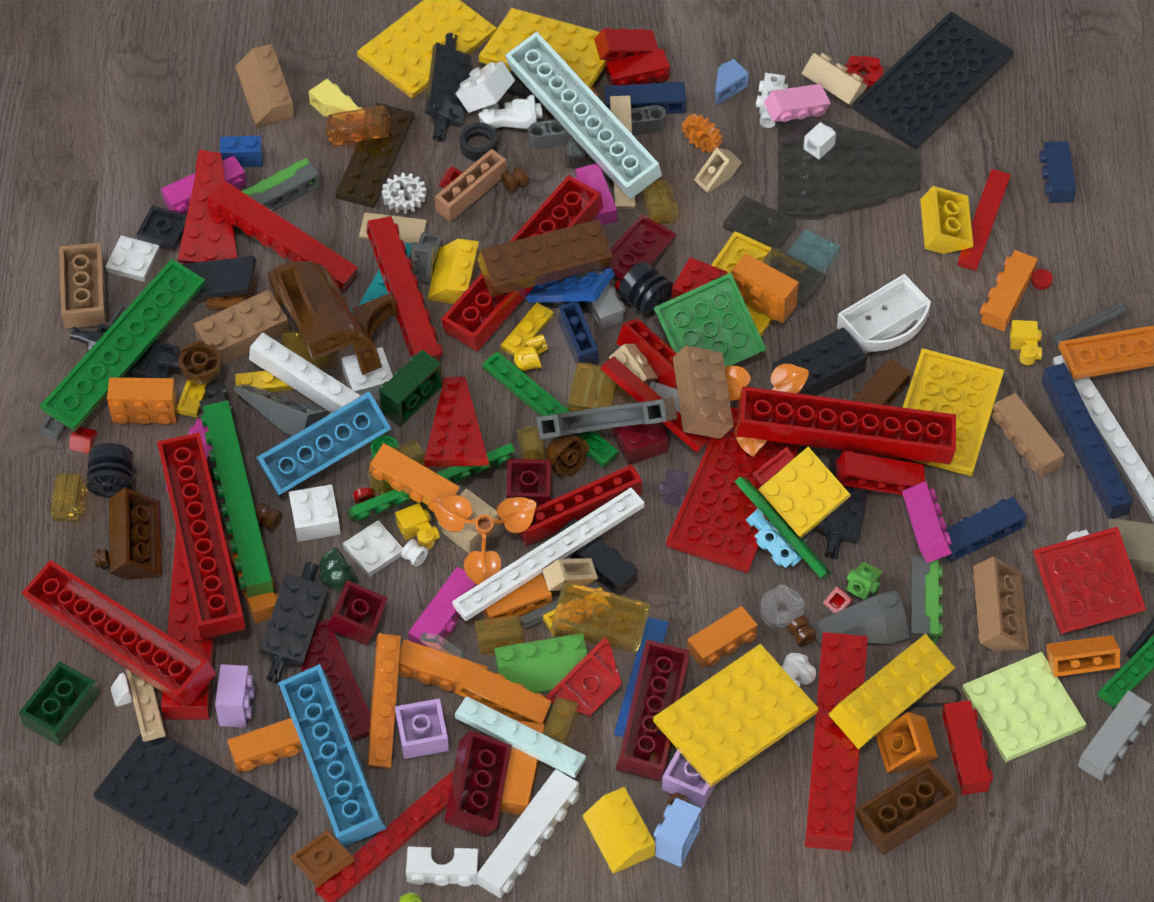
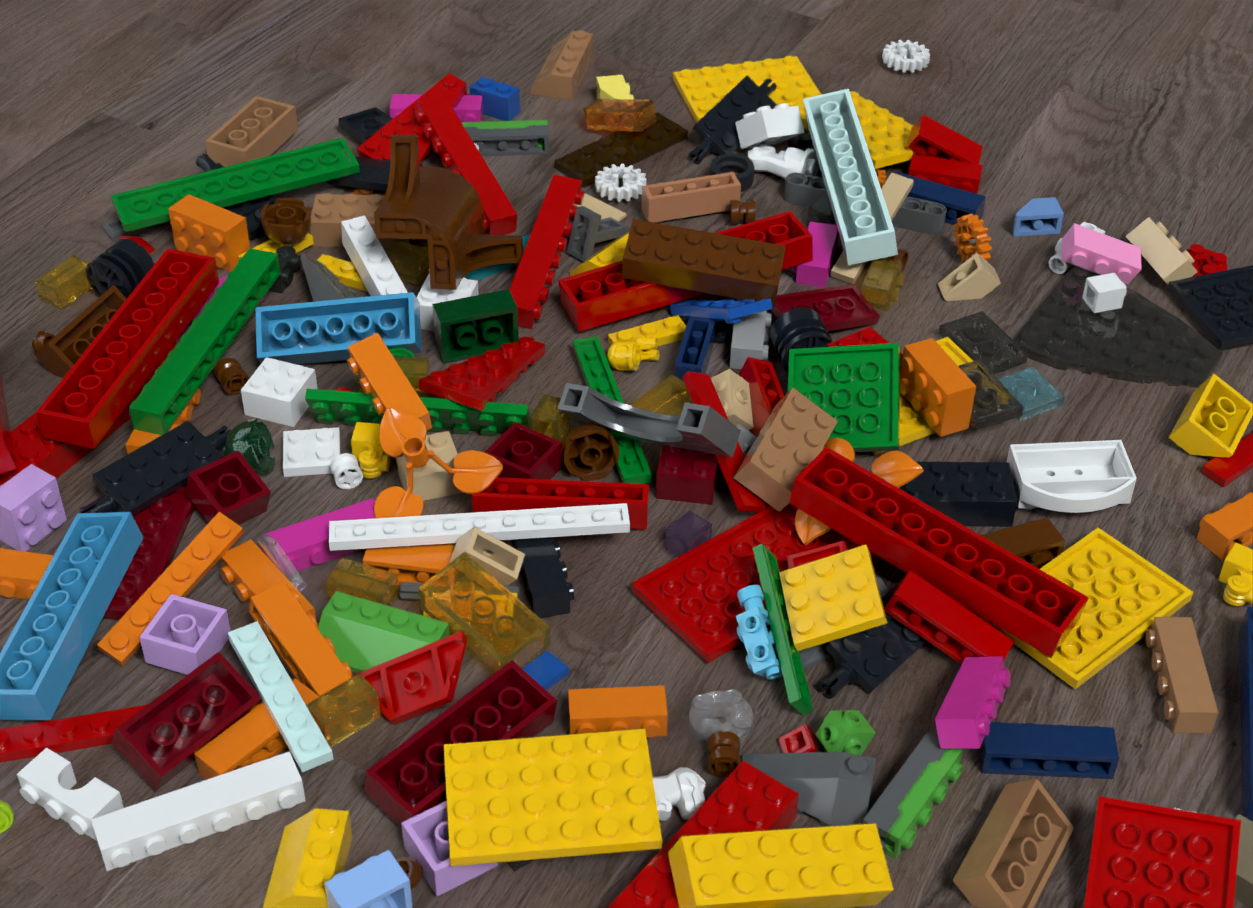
camera: 30 degrees right, 15 degrees down
white plate [105,236,160,282] -> none

